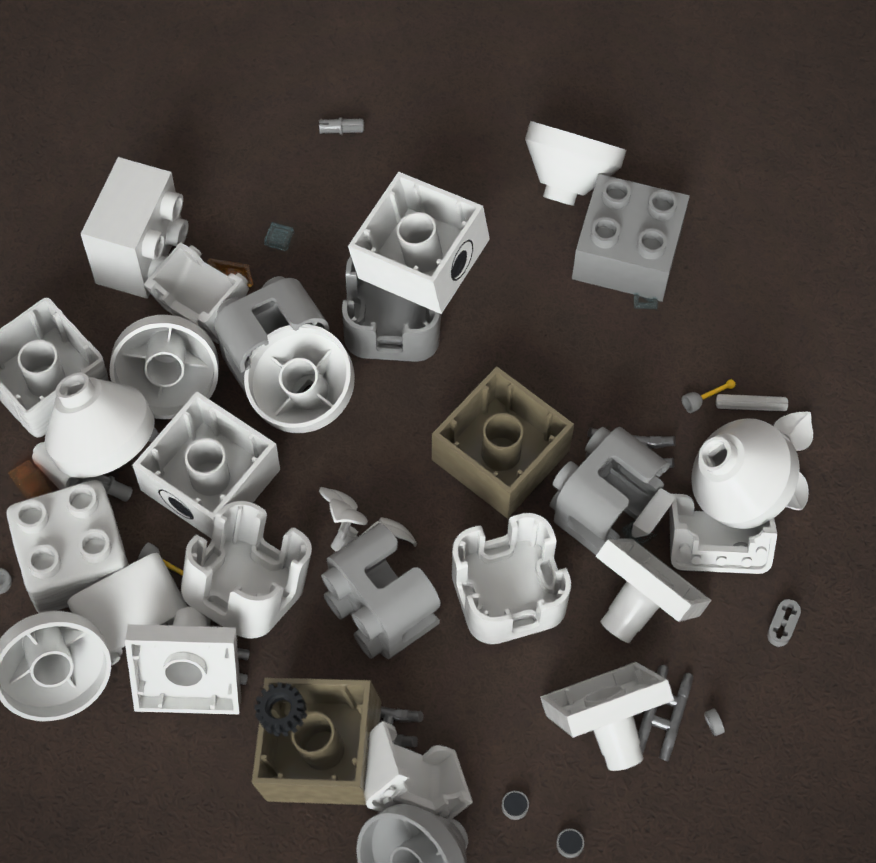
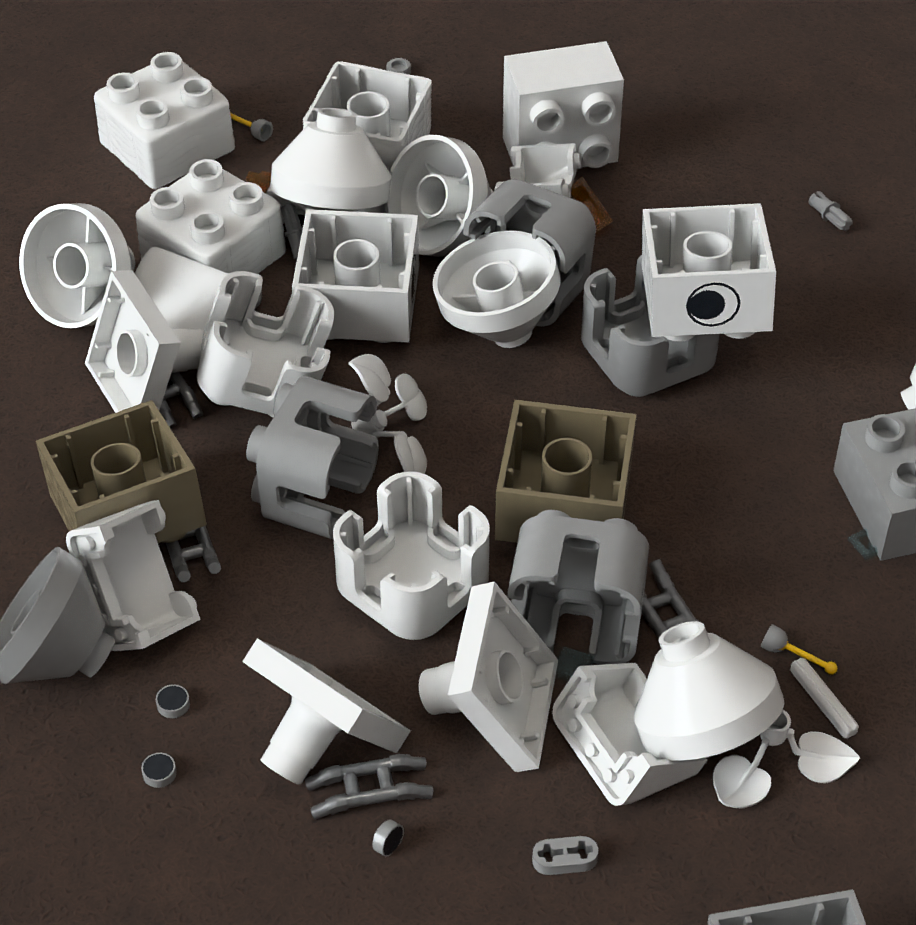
camera: 60 degrees right, 15 degrees down
black tyre [254,682,307,737] -> none
white slope [632,488,675,538] -> none

